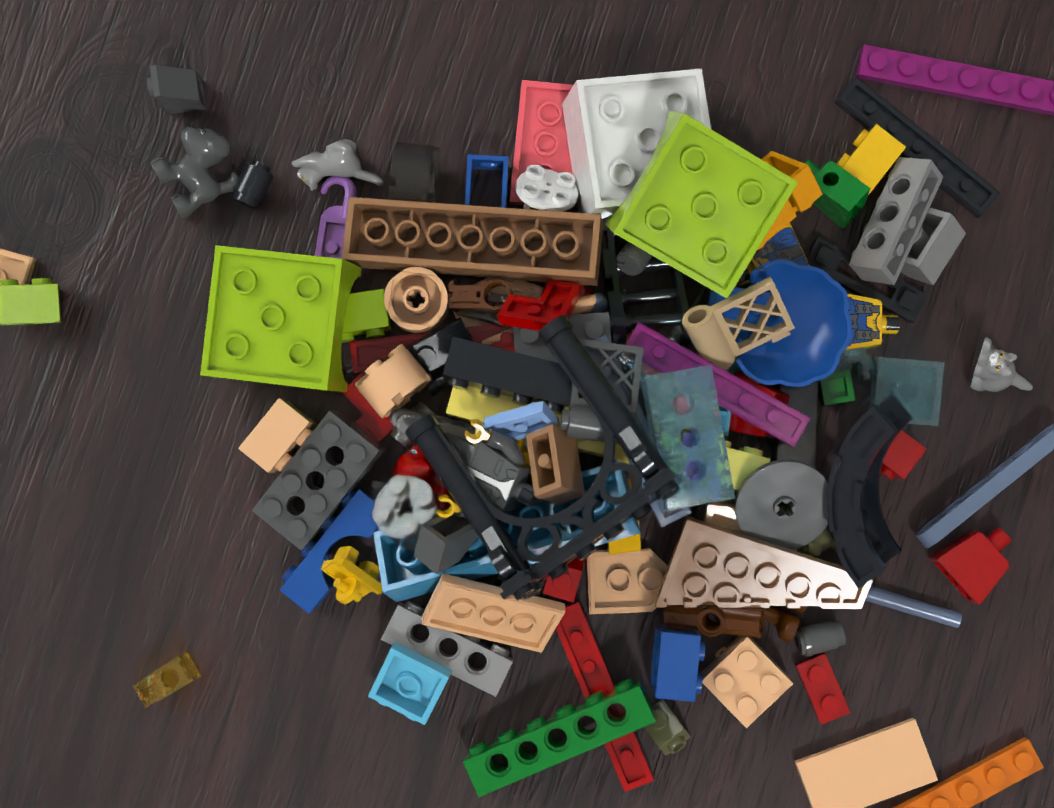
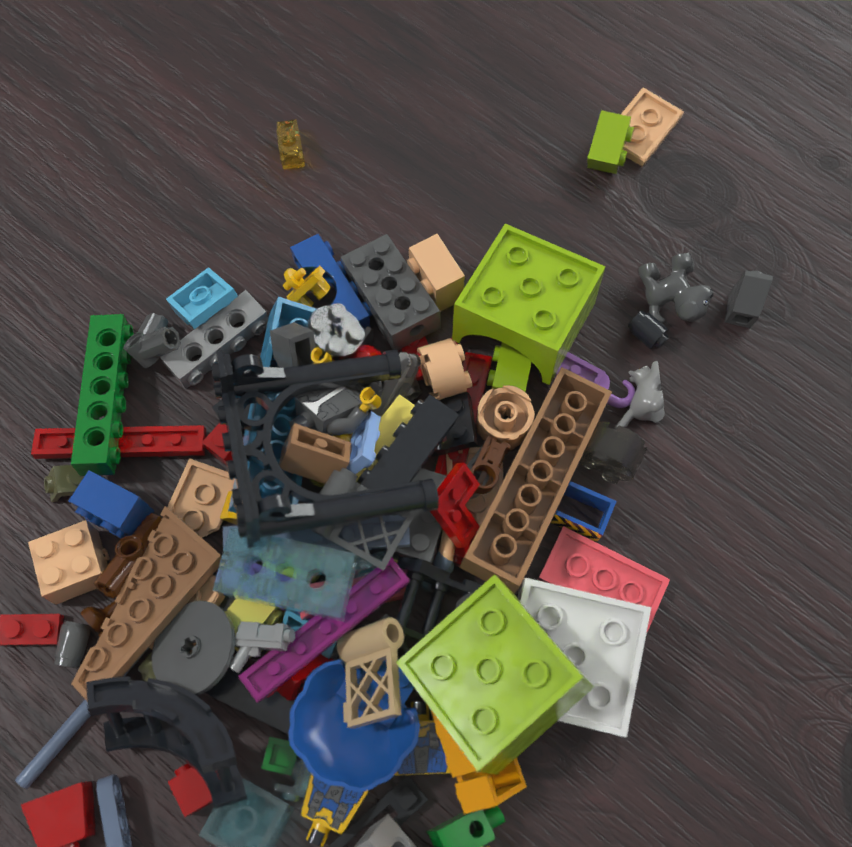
camera: 110 degrees right, 15 degrees down
light nougat tile [422,573,565,653] -> none
white plate [516,165,578,212] -> none
none -> dark grey piece [124,313,181,368]
none -> light grey piece [229,622,295,673]

